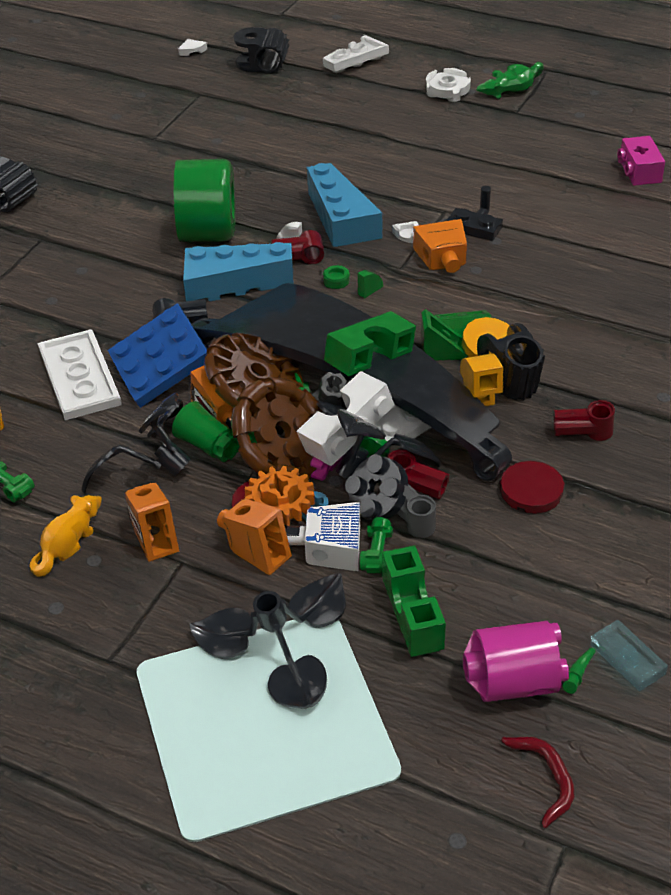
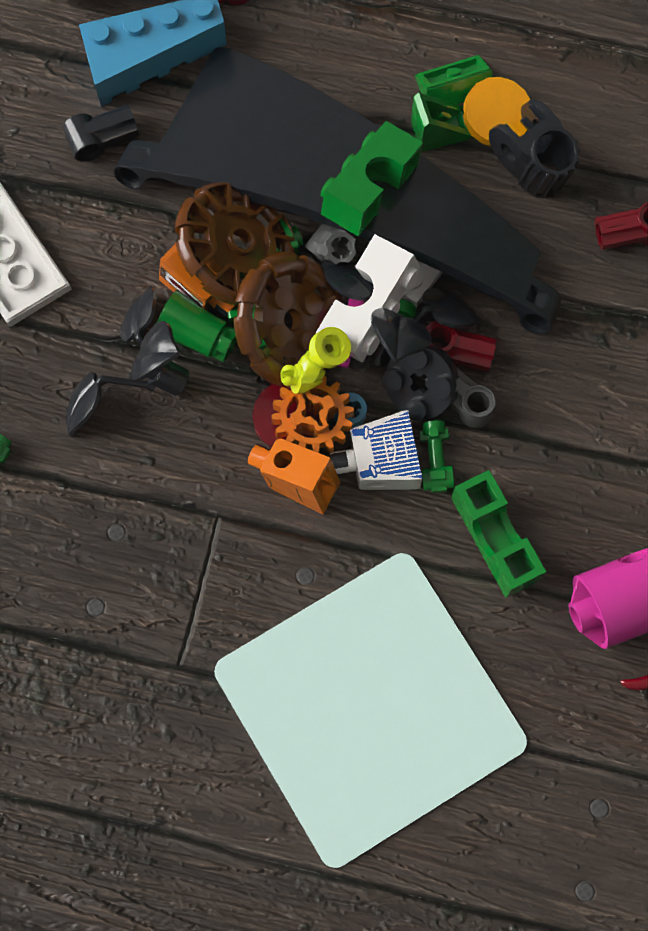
camera: 15 degrees left, 30 degrees up
light orange animal [30,495,102,577] -> none
blue plate [108,303,207,408] -> none
orange torso [125,483,179,562] -> none
black plant [190,573,346,709] -> none
green tile [323,265,350,289] -> none
green tile [358,270,384,299] -> none
light orange brick [460,353,503,406] -> none
dark red tile [500,461,564,514] -> none
none -> neon yellow arm [281,327,351,394]

